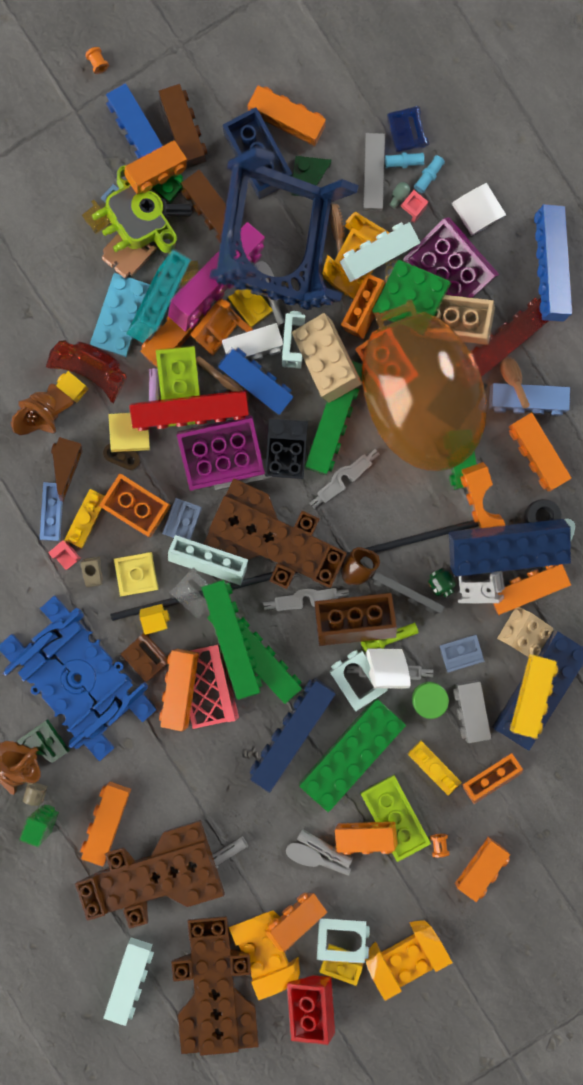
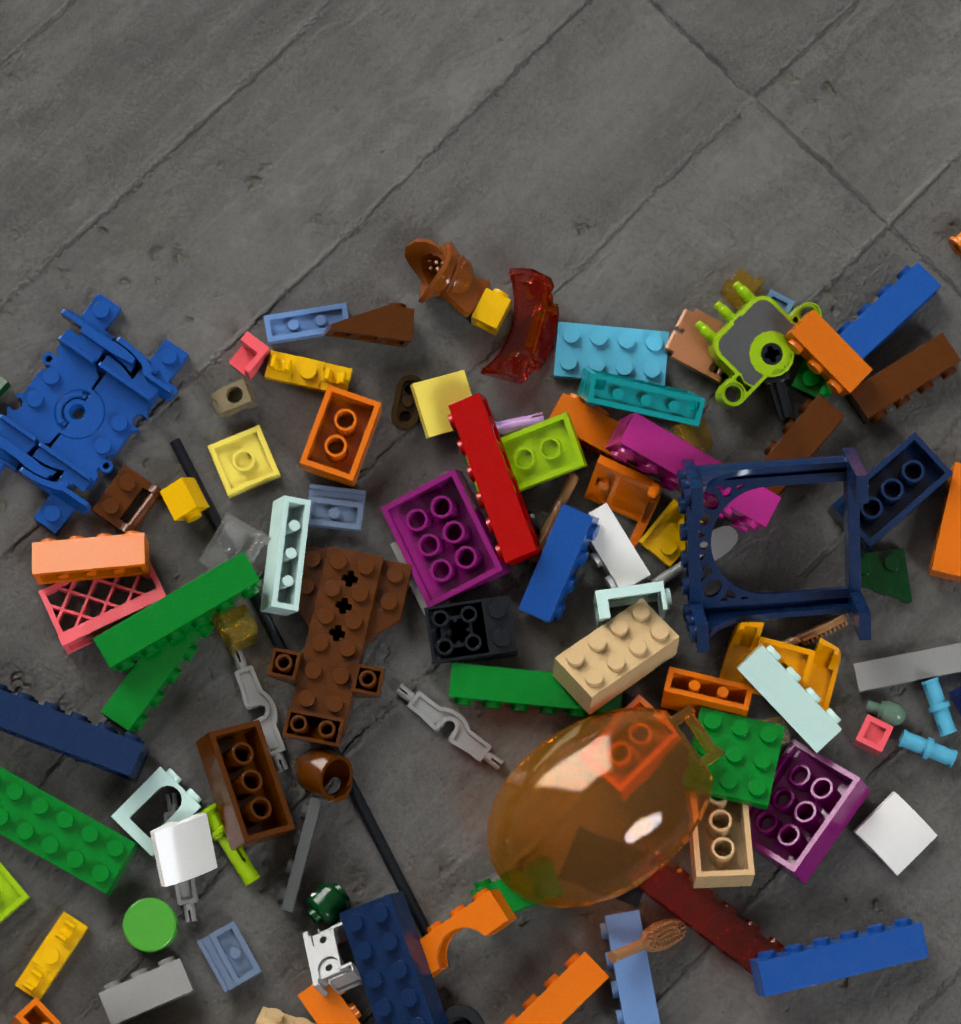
camera: 80 degrees right, 10 degrees down
none -> clear yellow brick [218,604,258,654]

